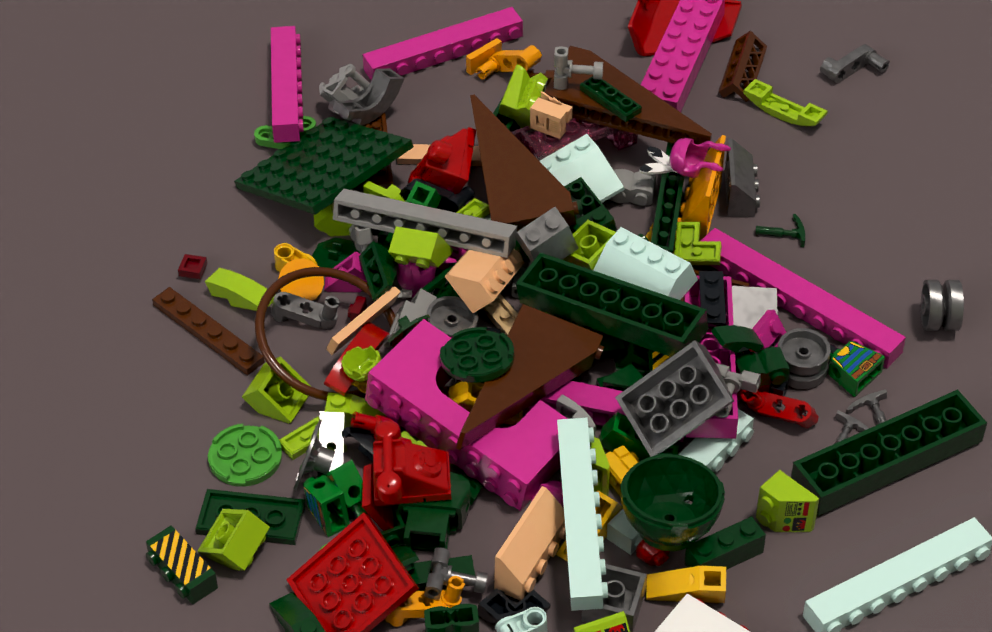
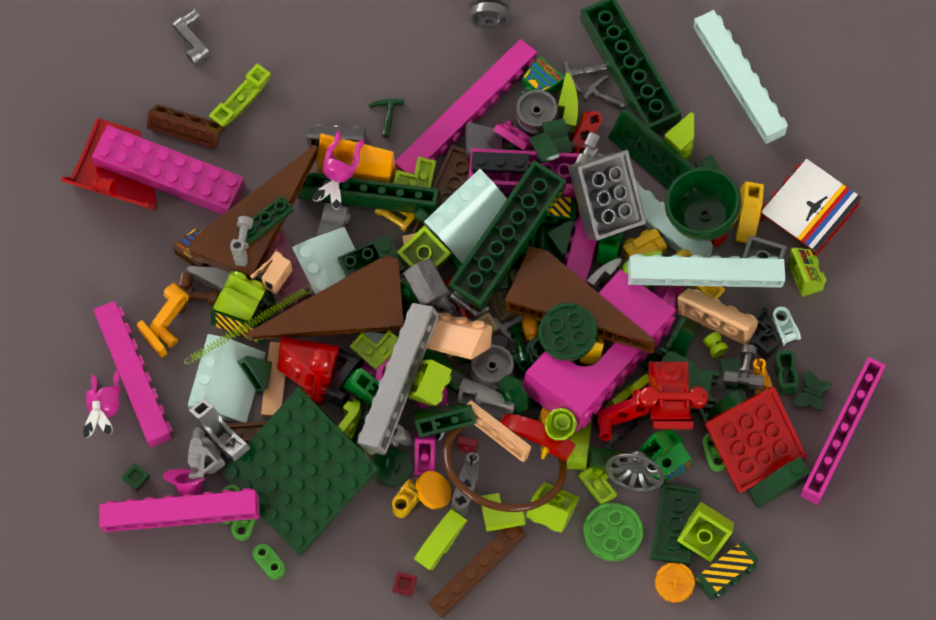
camera: 85 degrees left, 20 degrees up
none -> dark pink hair [83,370,121,438]
none -> dark green plate [122,463,150,491]
none -> dark pink piece [163,468,207,496]
none -> lime piece [184,286,312,364]
none -> light aqua slope [188,334,266,423]
none -> dark green slope [237,356,272,394]
none -> bright green plate [253,544,285,580]
none -> lime tile [481,493,526,532]
none -> lime slope [558,73,578,134]
none -> dark green plate [608,108,696,204]
none -> light orange tile [655,563,695,603]
none -> dark green piece [660,315,687,355]
none -> dark green slope [670,316,701,357]
none -> lime wheel [703,332,729,358]

